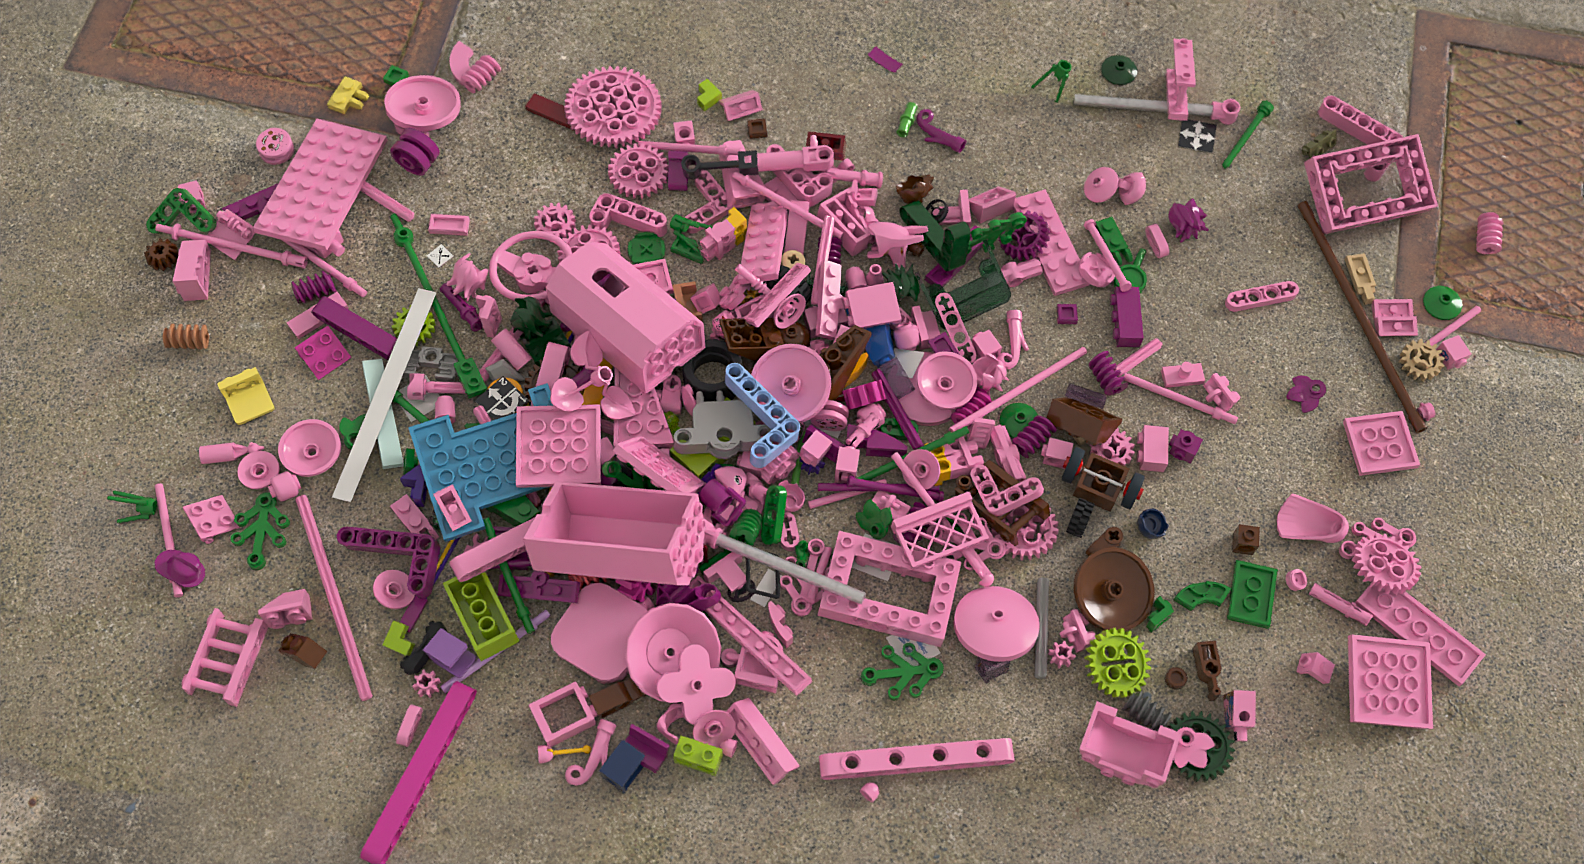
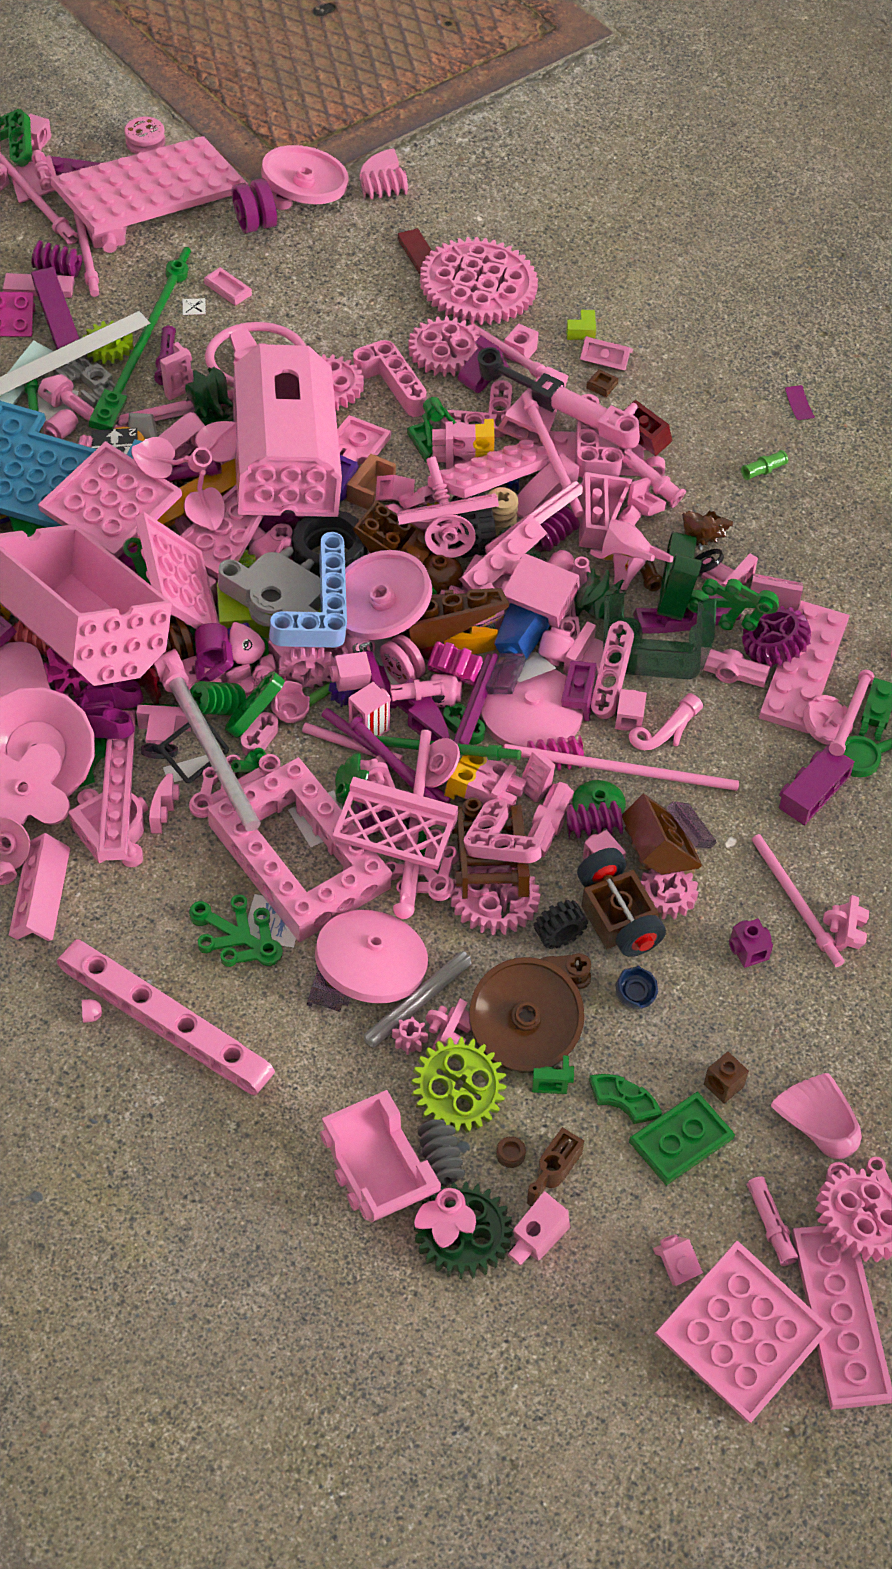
camera: 40 degrees right, 10 degrees down
light yellow hinge [327,77,369,114] -> none
bright pink axle [360,181,414,222] -> none
green plate [383,65,409,86] -> none
bright pink hair [446,253,488,301] -> none
bright pink pin [491,328,532,371] -> none
bright pink gear [534,203,576,242] -> none
green tile [627,232,666,264] -> none
magenta plant [916,109,966,153] -> none
bright pink dish [917,352,977,409] -> none
bright pink hair [972,353,1009,396] -> none
magenta tile [1056,304,1078,324] -> none
magenta piece [1088,351,1128,396] -> none
bright pink axle [1114,338,1162,377] -> none
bright pink brick [1137,425,1169,472] -> none
bright pink tile [1161,362,1205,388] -> none
bright pink tile [1286,569,1307,591] -> none

